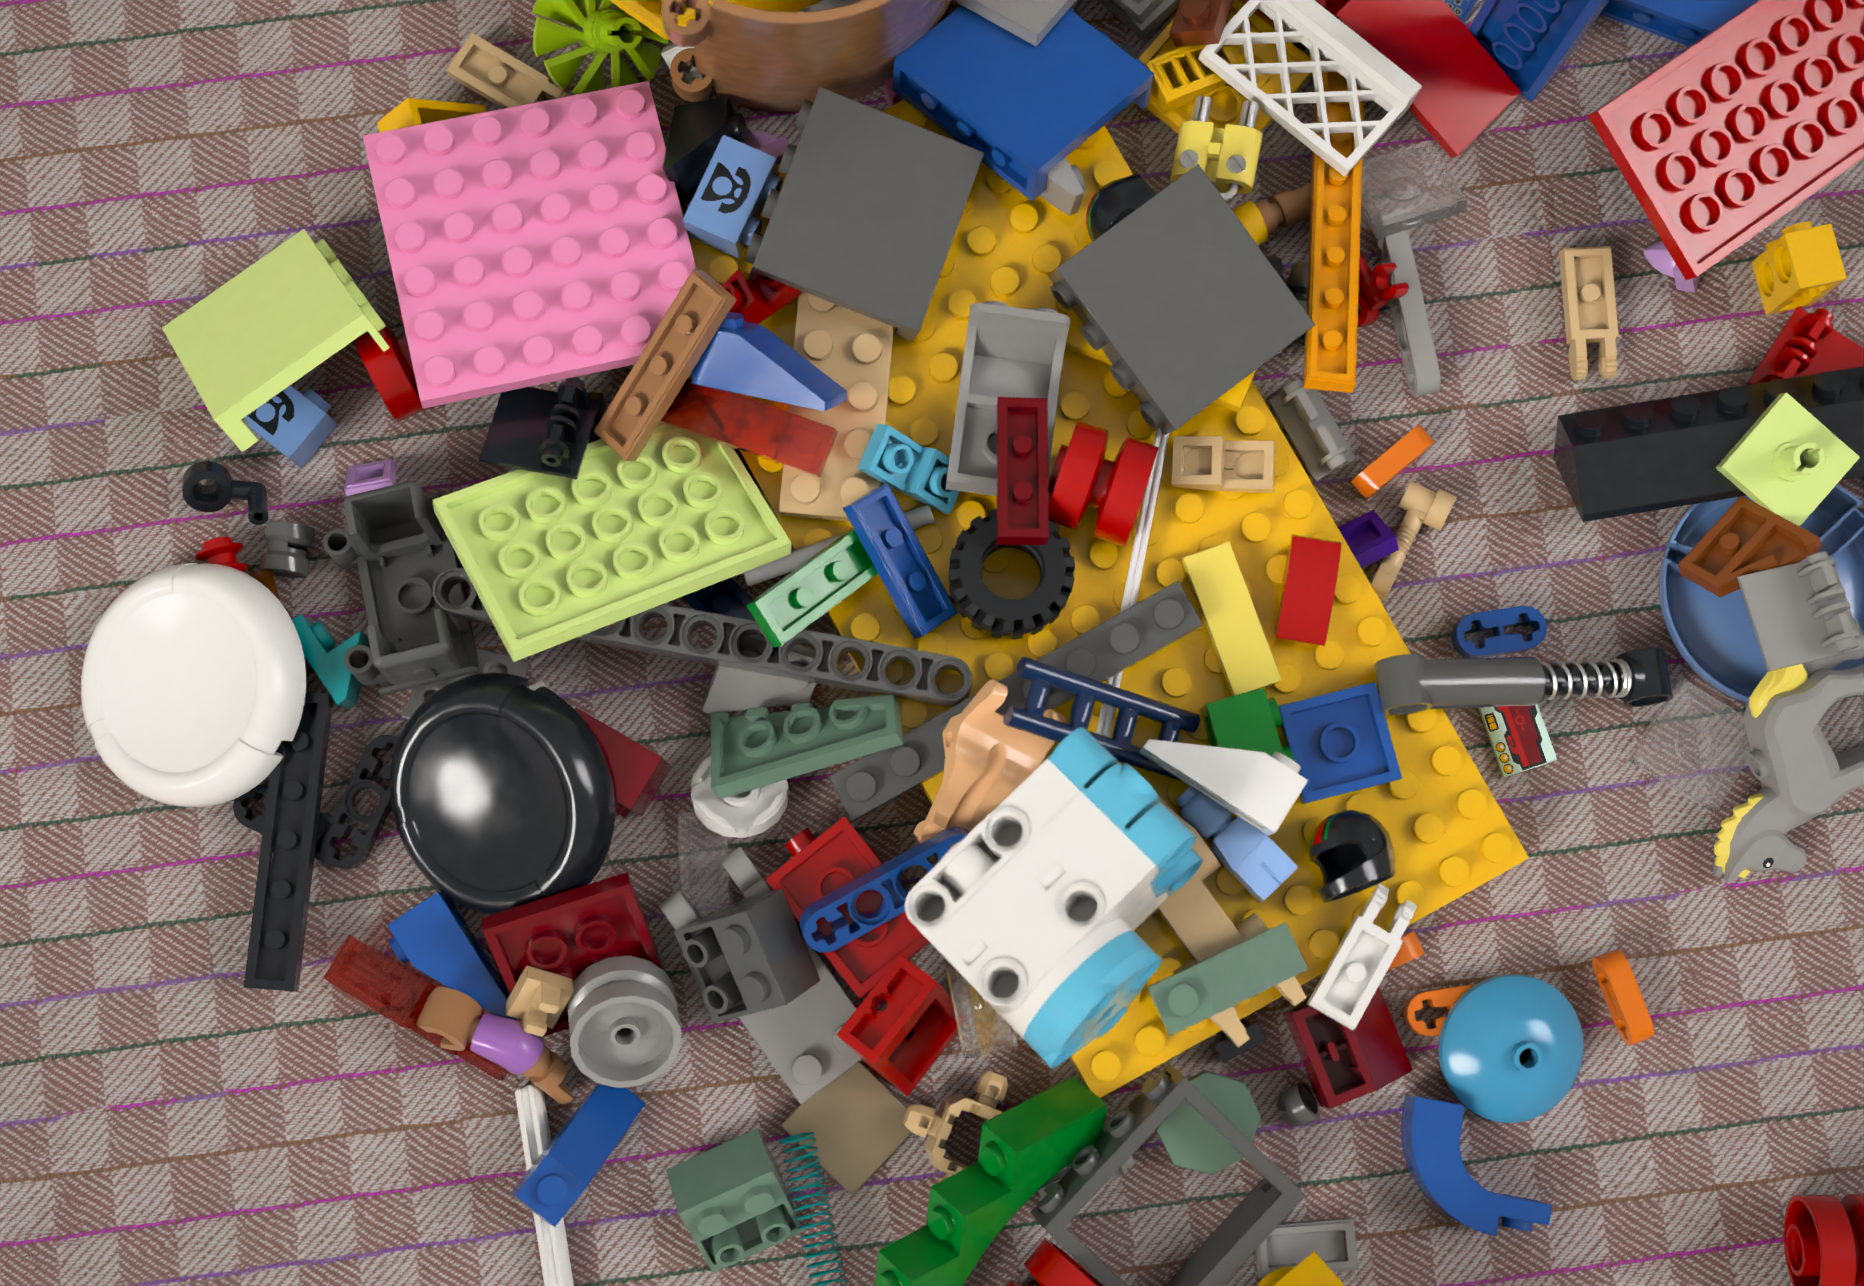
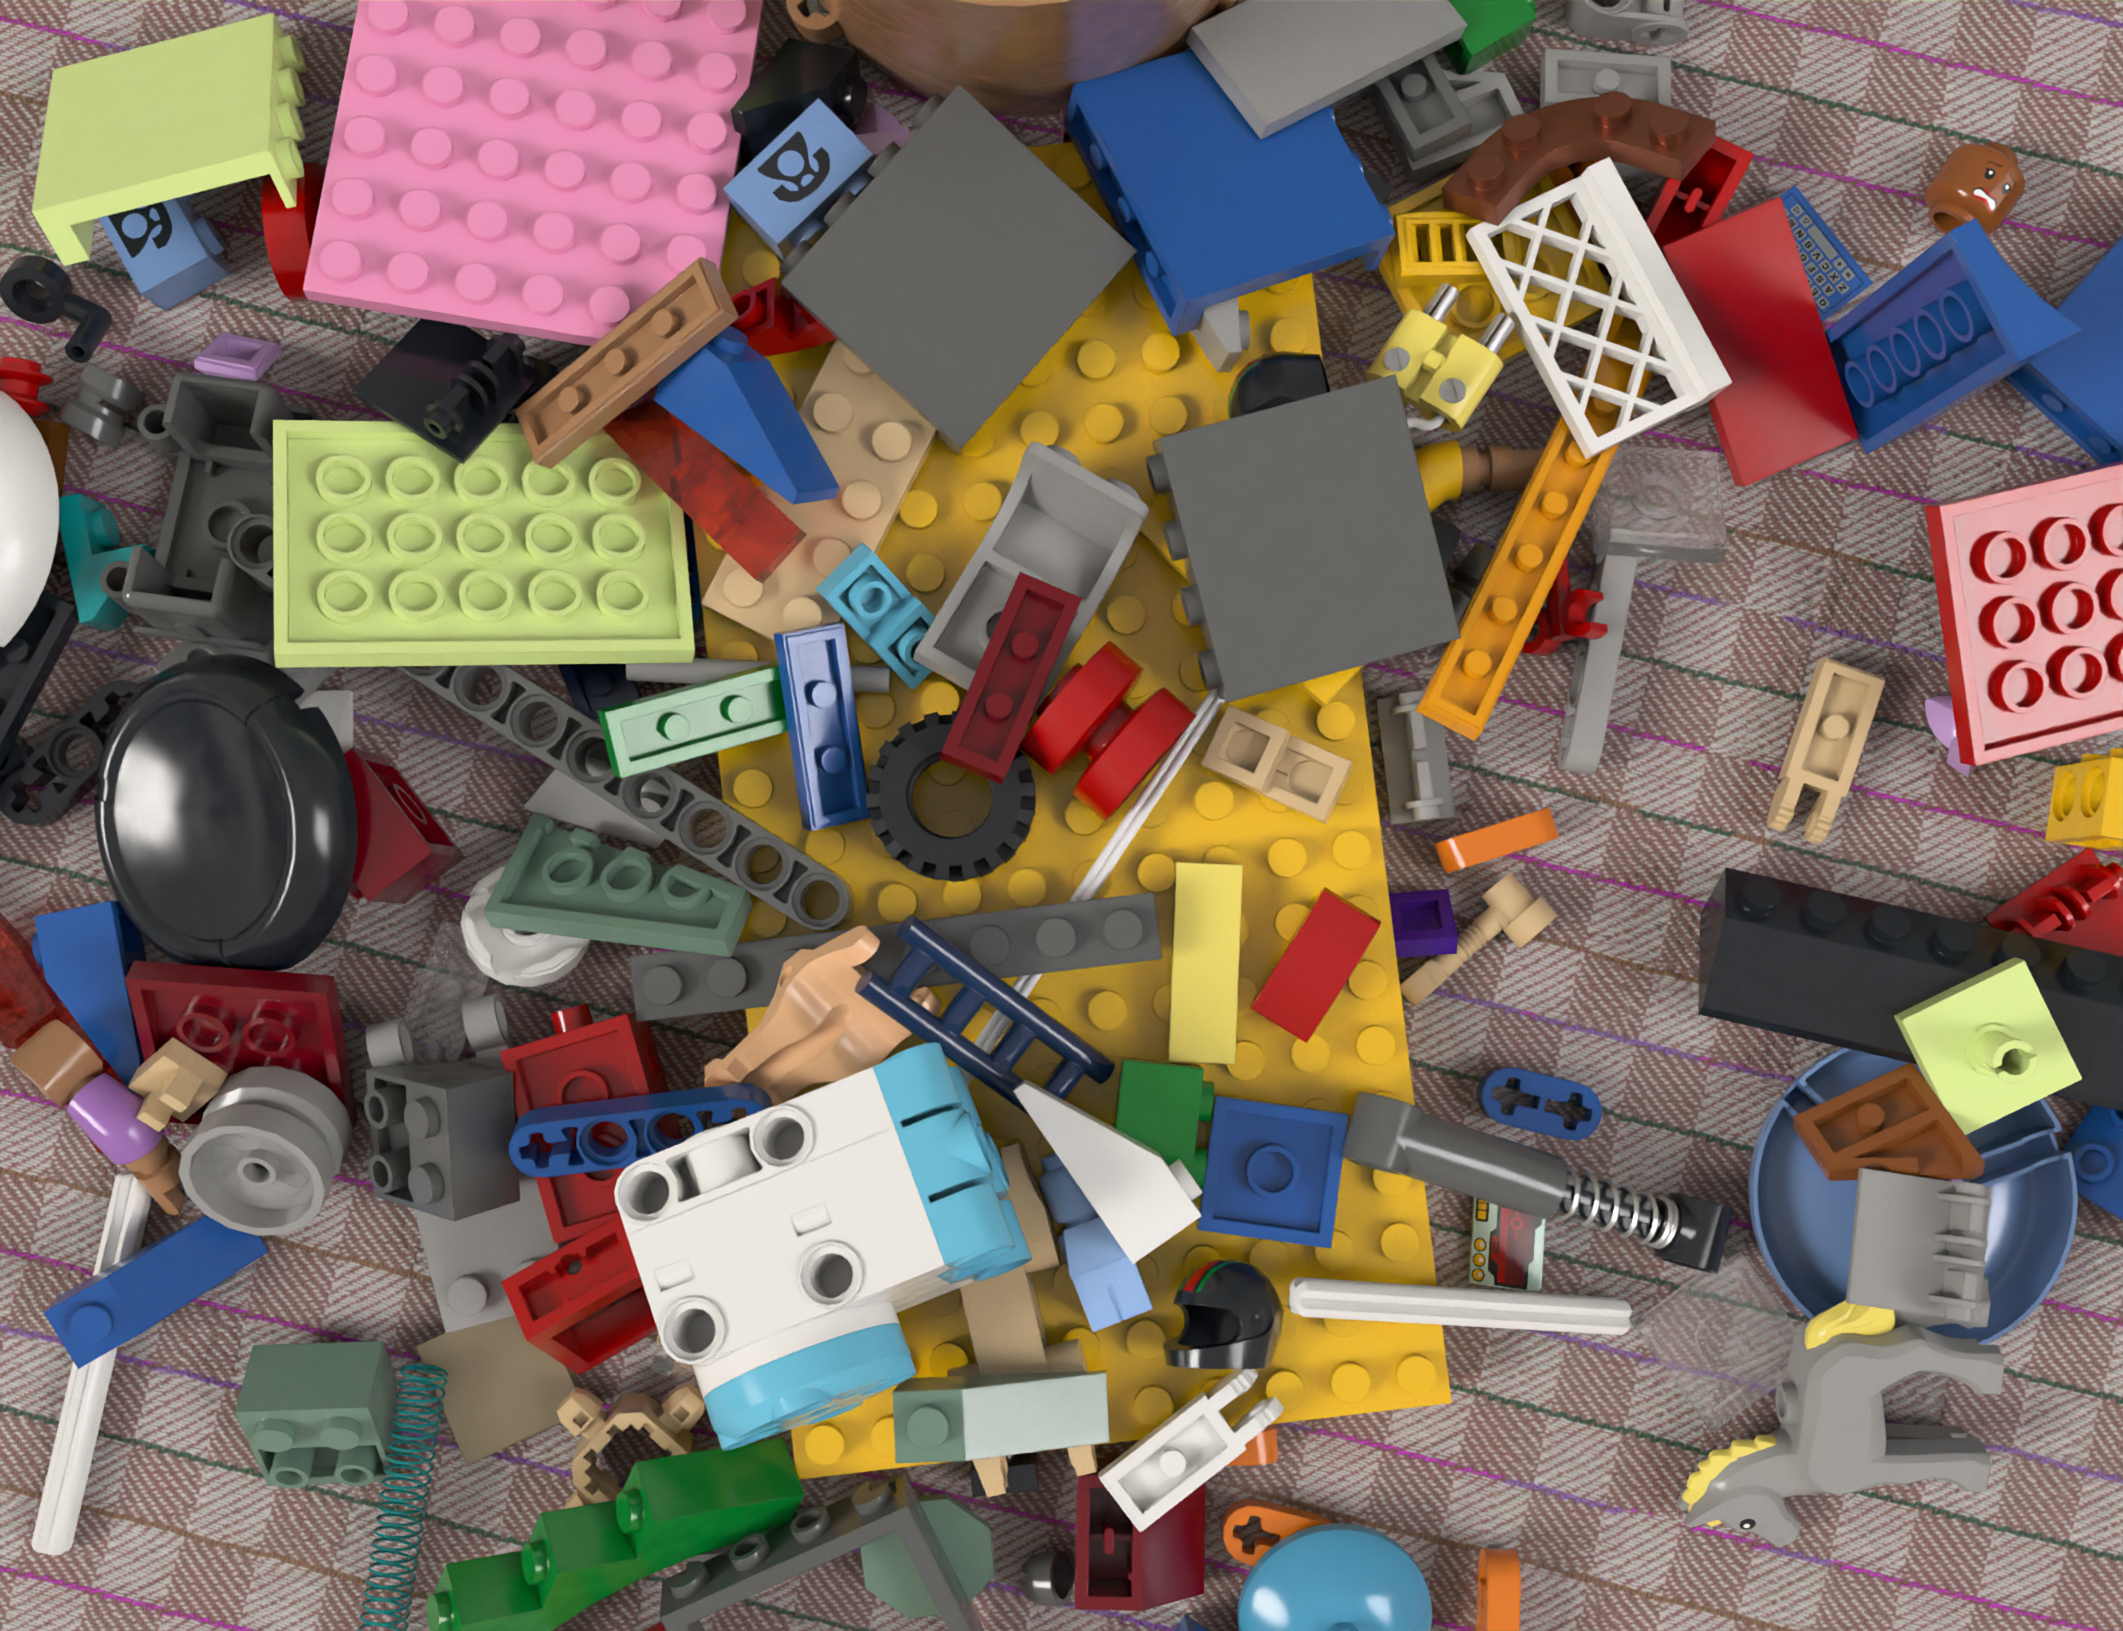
camera: 25 degrees right, 5 degrees up
none -> white axle [1288,1277,1632,1335]

